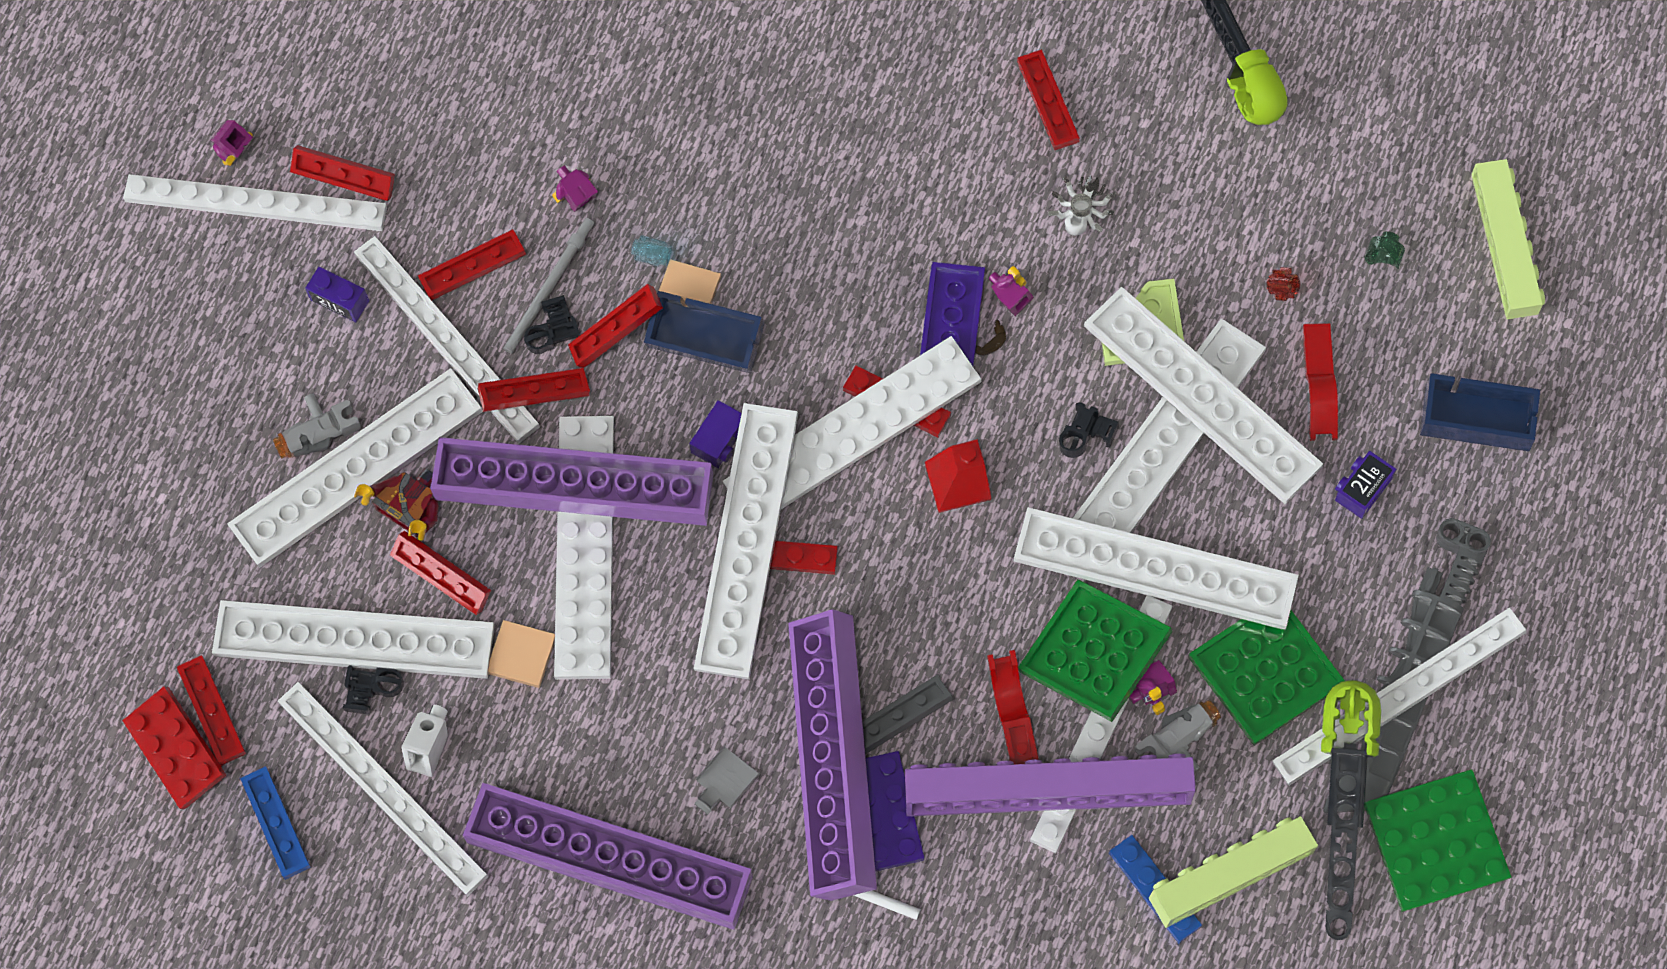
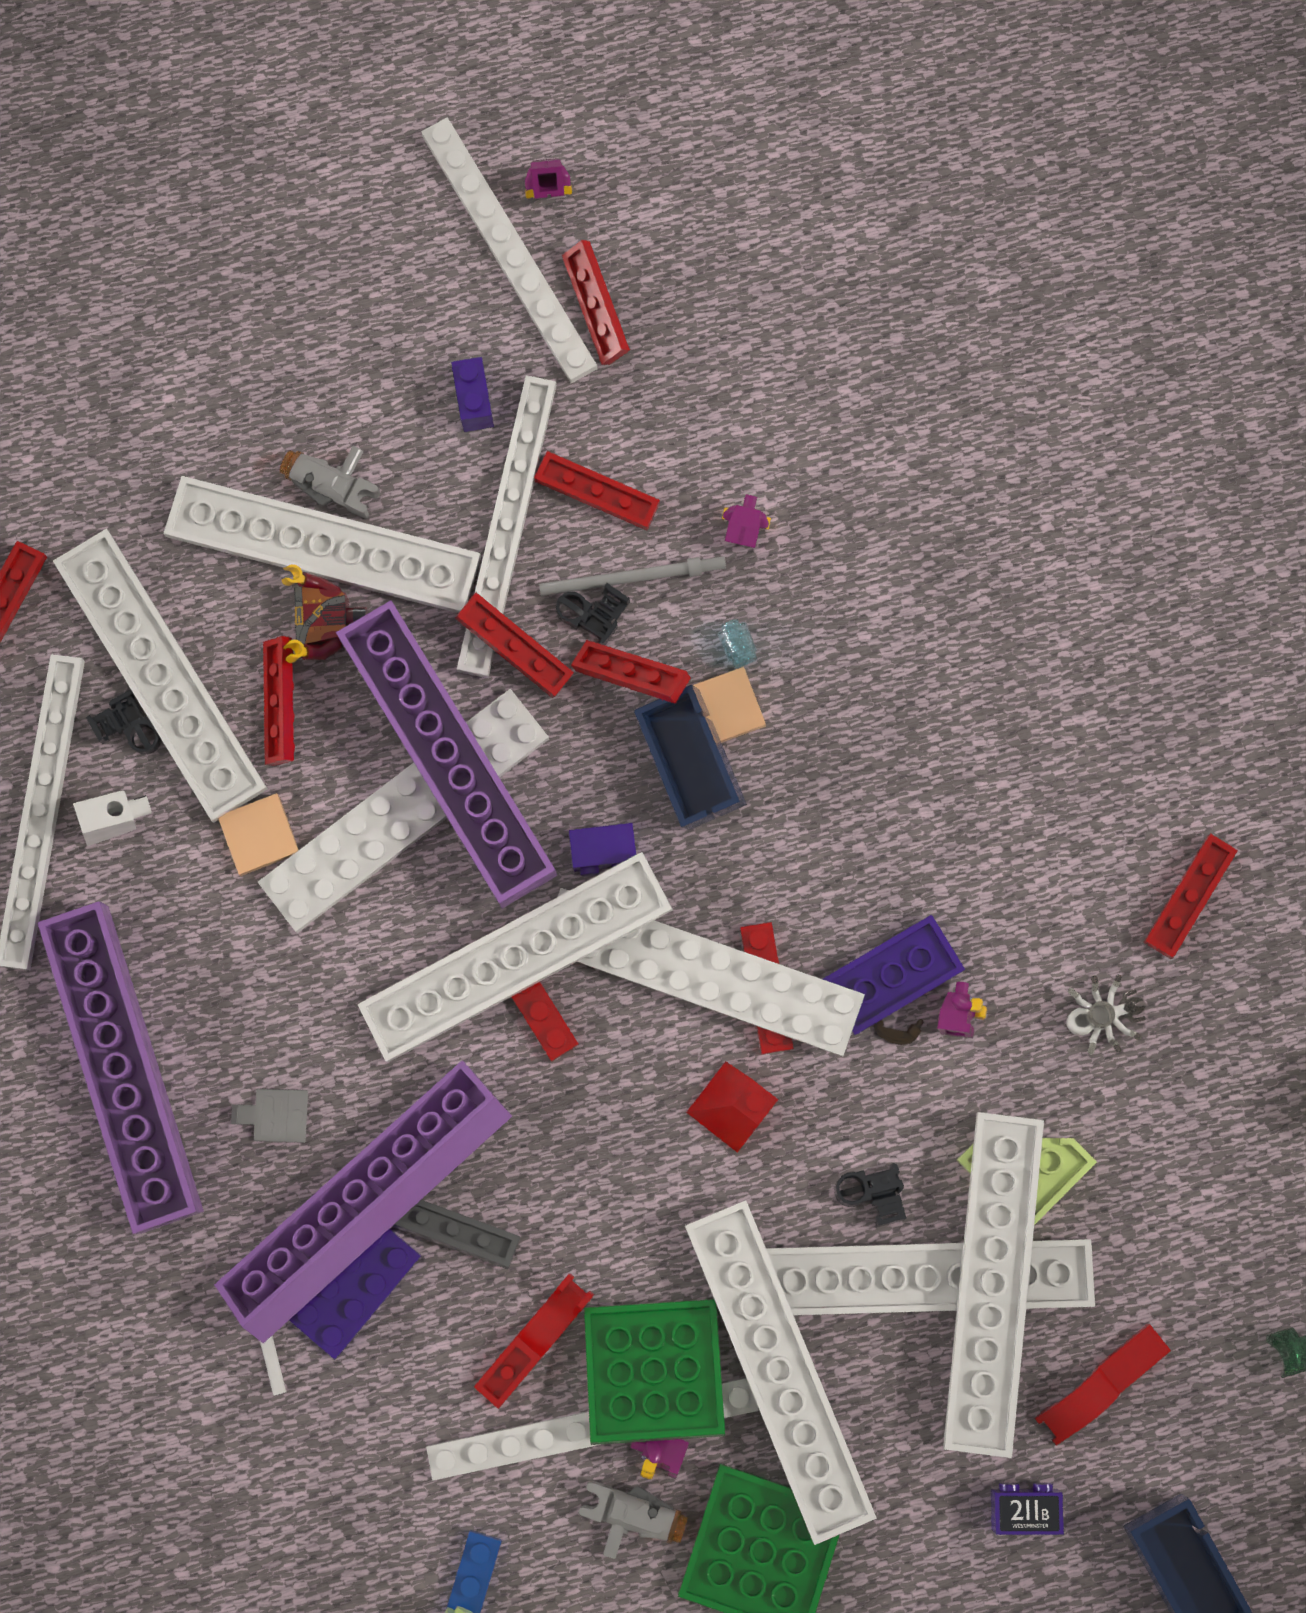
camera: 50 degrees right, 10 degrees up
medium lavender brick [905,754,1195,816] -> none
clear red gear [1267,267,1301,301] -> none

